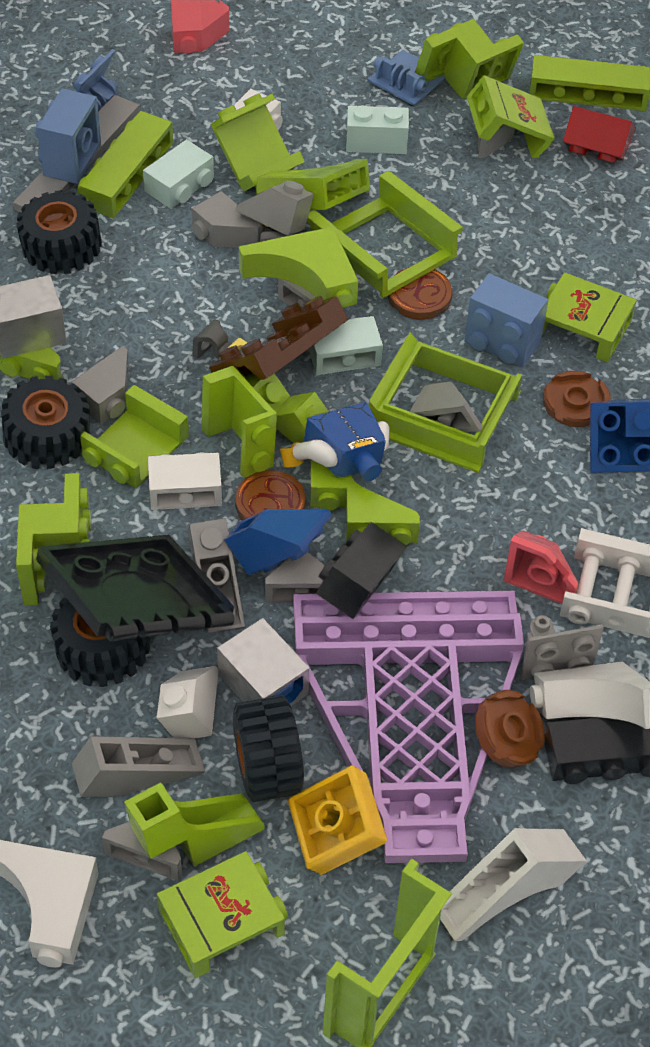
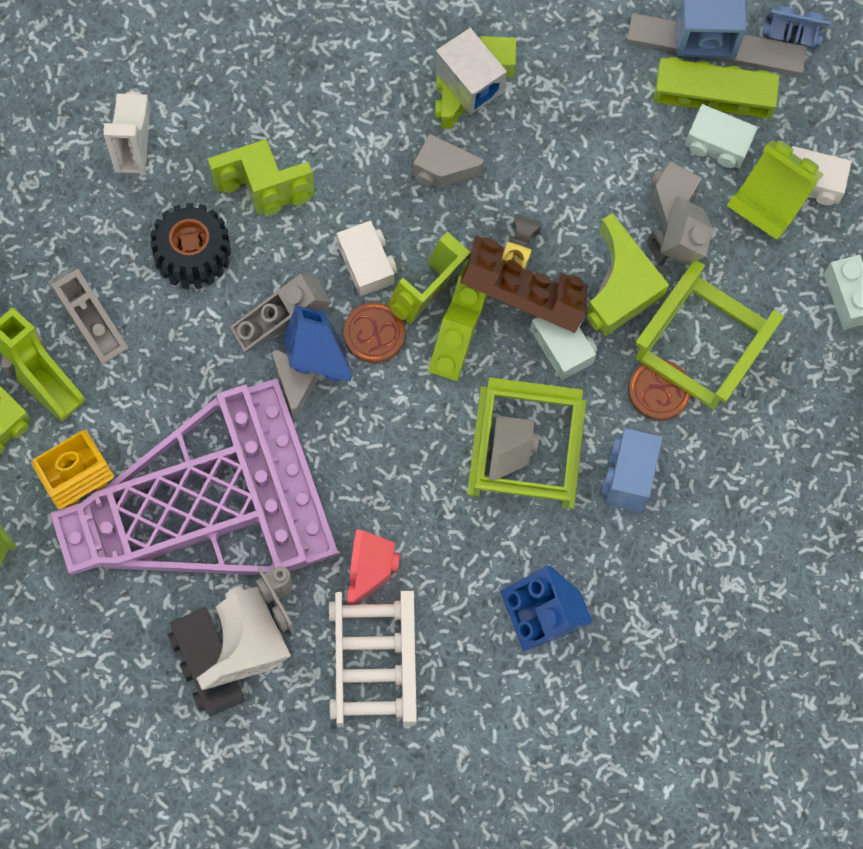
camera: 70 degrees right, 20 degrees up
black wheel [1,375,90,469] -> none
black wheel [16,190,102,274] -> none
black hinge [36,534,234,641] -> none
lime panel [80,385,189,489] -> none
white slope [157,666,219,738] -> none
flat silver piece [217,618,310,706] -> none
black wheel [233,695,304,803] -> none
lime arch [256,159,370,210] -> none
blue torso [280,402,390,481] -> none
lime arch [310,460,420,545] -> none
black brick [316,522,407,619] -> none
white arch [440,828,587,941] -> none
dark orange tile [475,689,545,768] -> none
lime panel [542,272,637,362] -> none
dark orange tile [543,371,611,427] -> none

